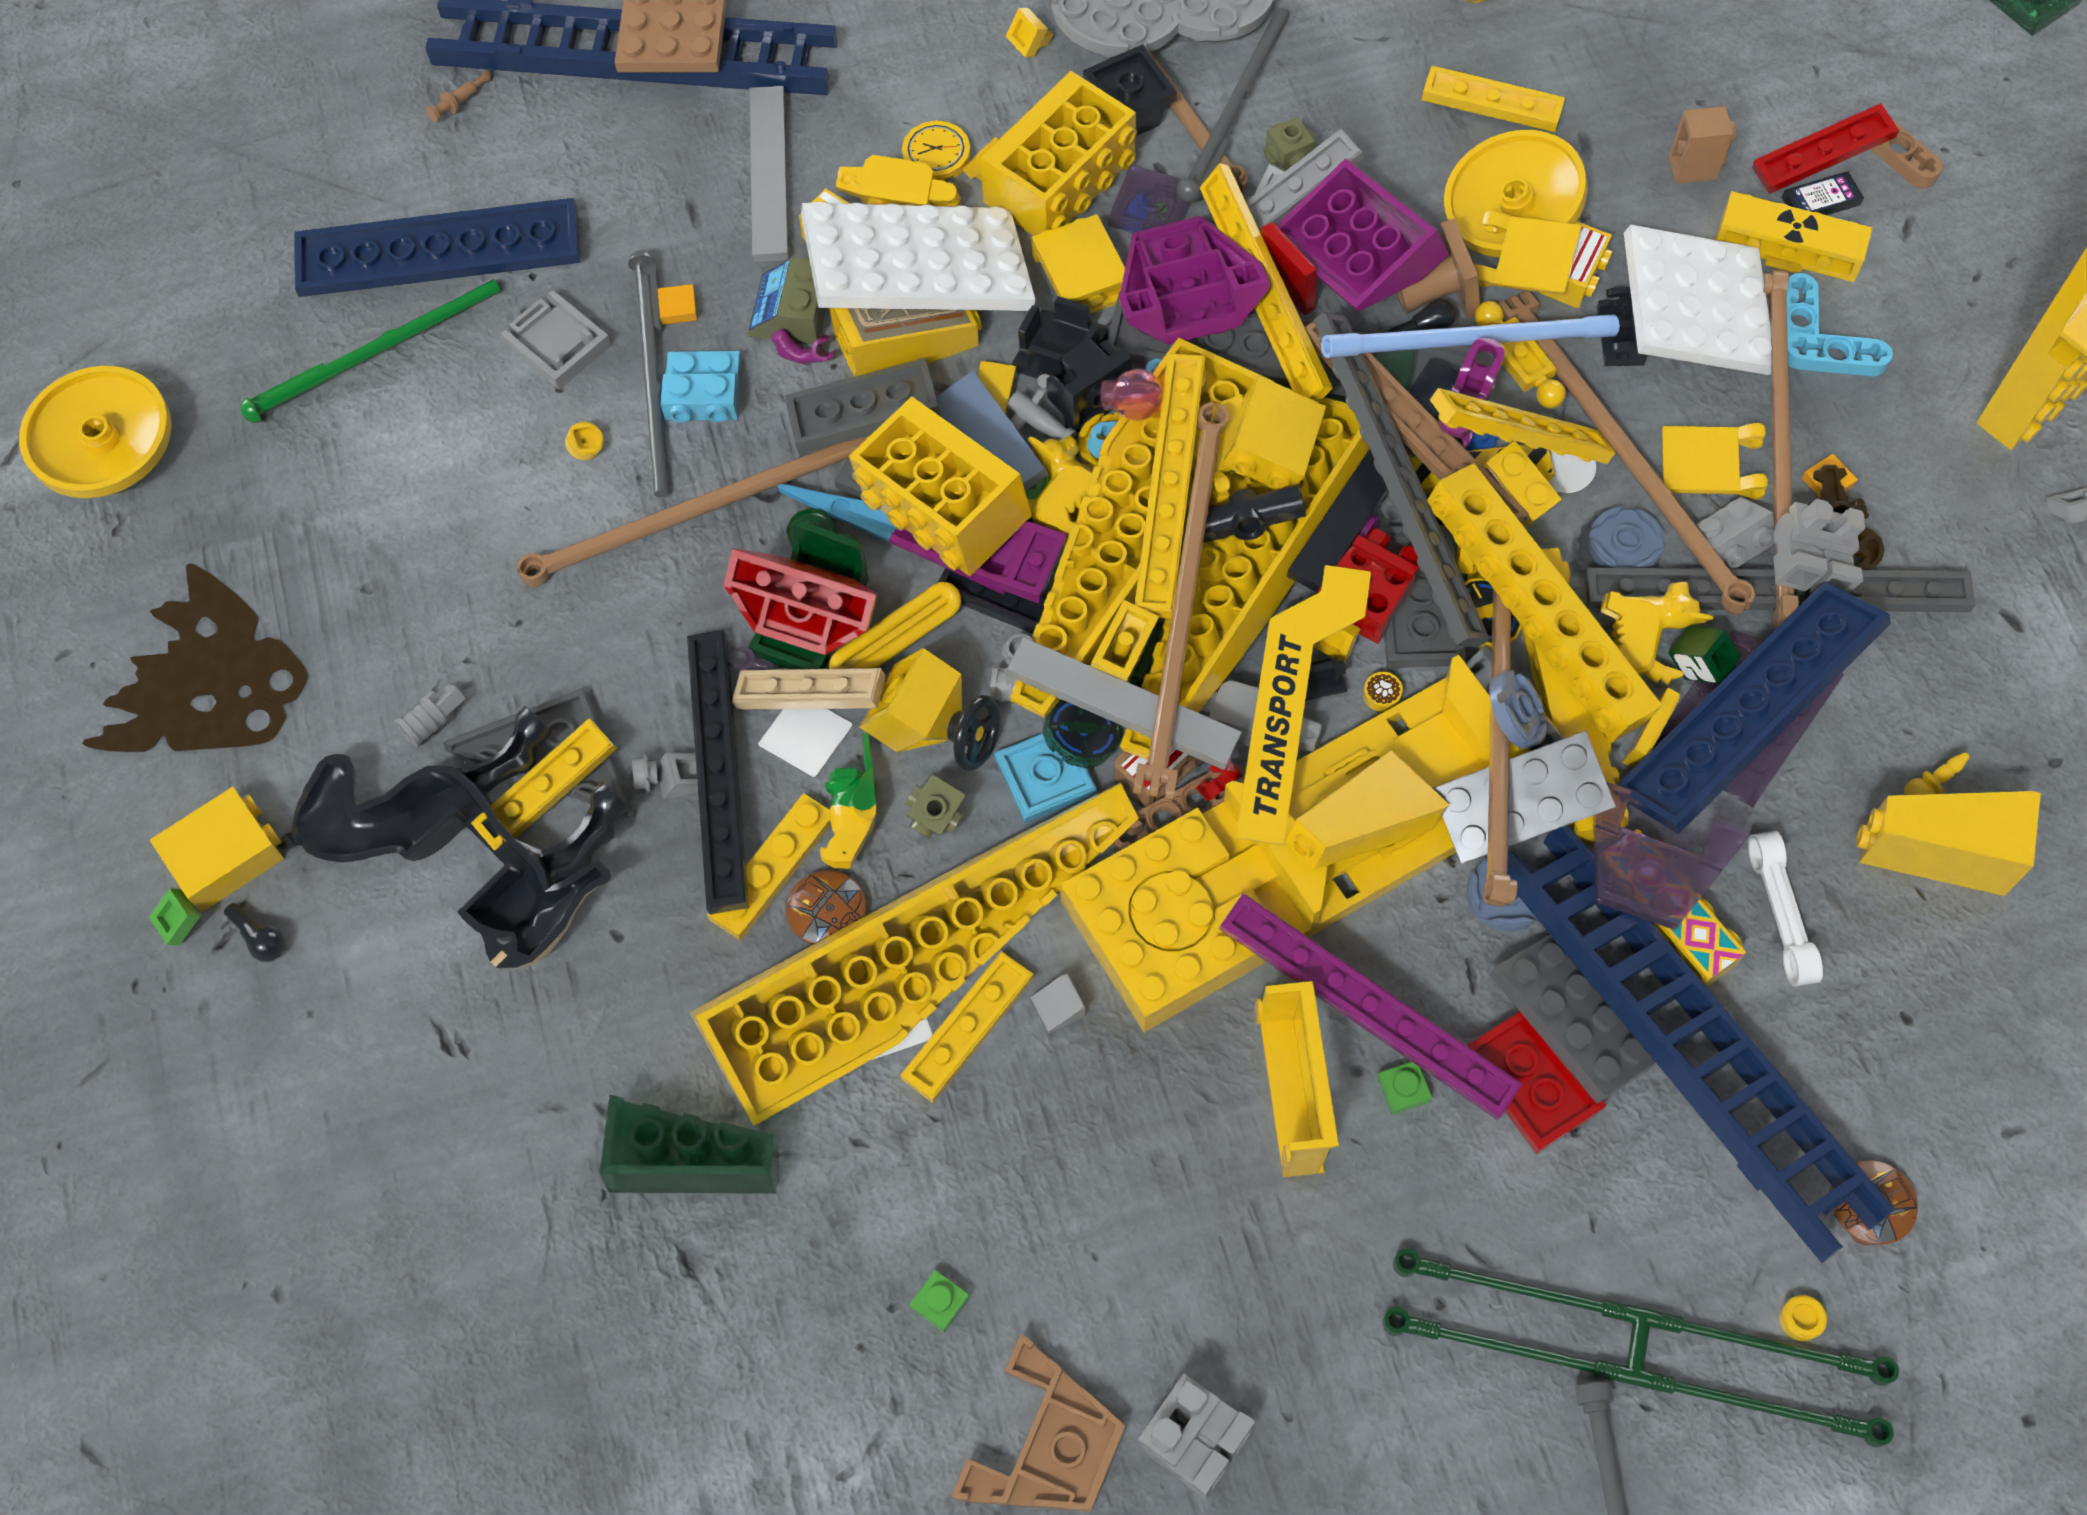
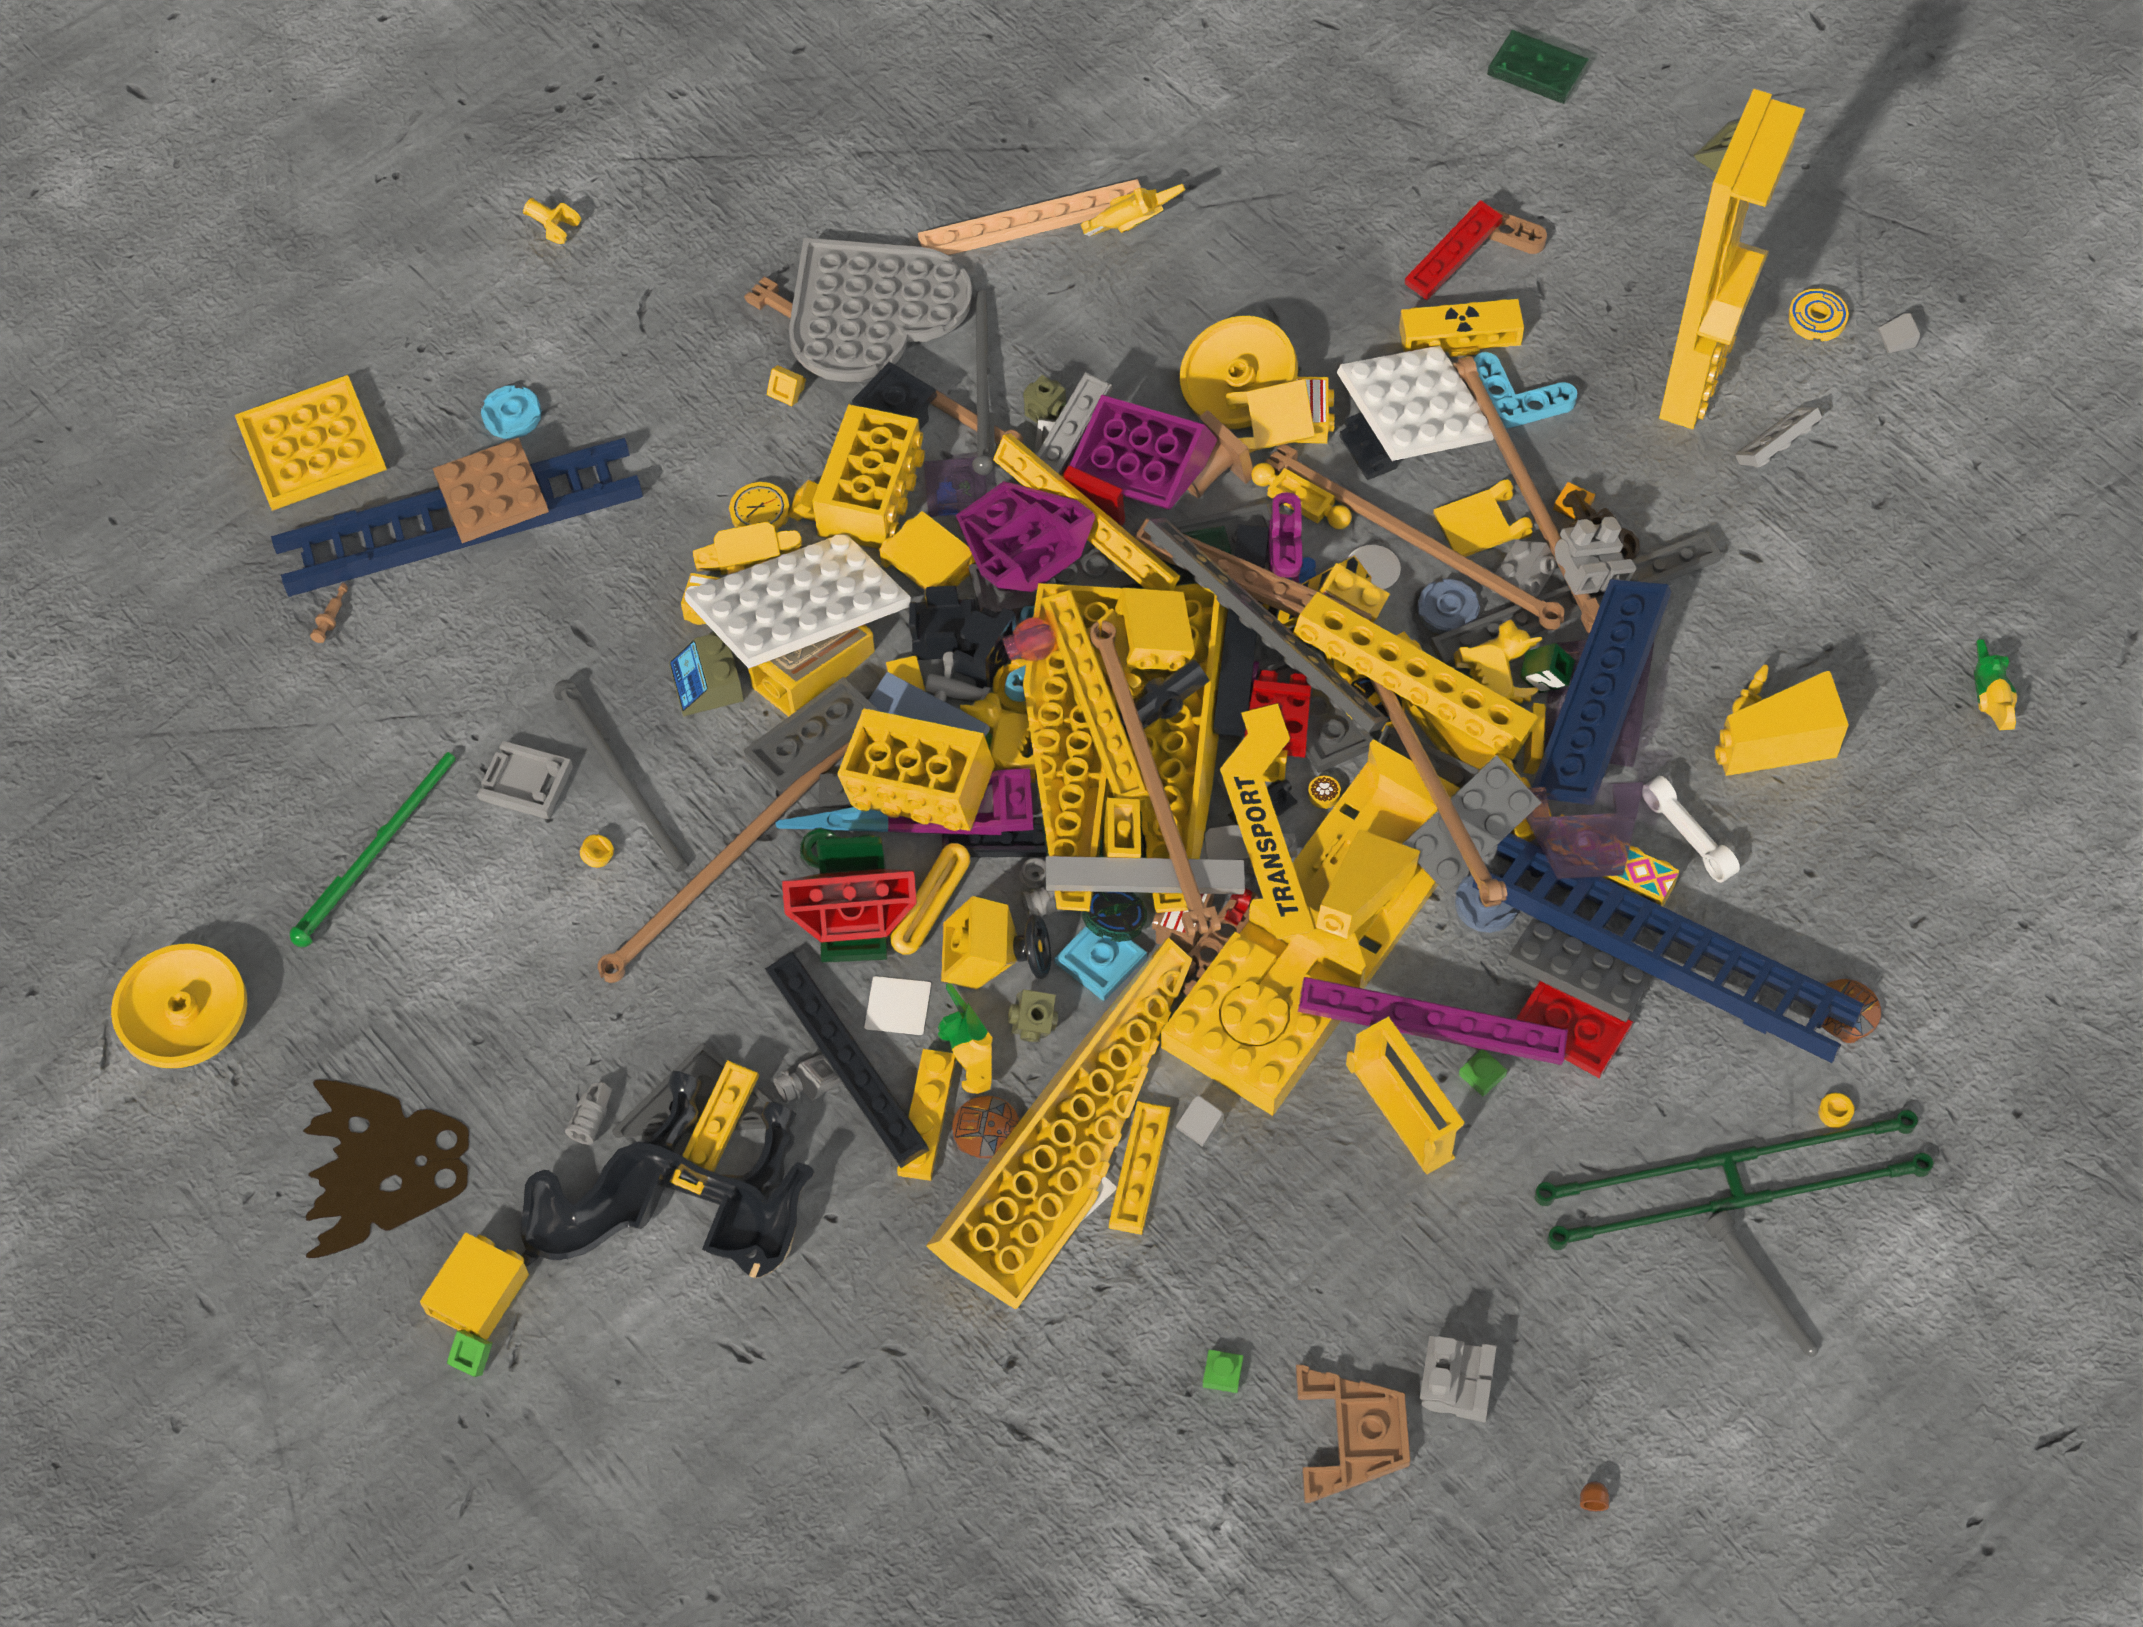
camera: 25 degrees left, 5 degrees down
black piece [224,903,285,962] -> none
dark blue plate [294,198,580,297] -> none
clear green wedge [600,1094,780,1194] -> none
light orange tile [658,284,697,325] -> none
medium azure plate [661,351,741,423] -> none
clear purple hand [729,647,784,671] -> none
tan tile [732,668,886,709] -> none
light grey tile [749,86,789,262] -> none
magenta piece [771,328,837,365] -> none
light blue piece [1321,314,1620,358] -> none
black piece [1387,299,1456,332] -> none
yellow plate [1421,65,1565,132] -> none
yellow plate [1430,388,1616,464] -> none
sand blue tile [1489,670,1547,749] -> none
medium nougat brick [1668,106,1736,184] -> none
tile [1781,171,1864,216] -> none

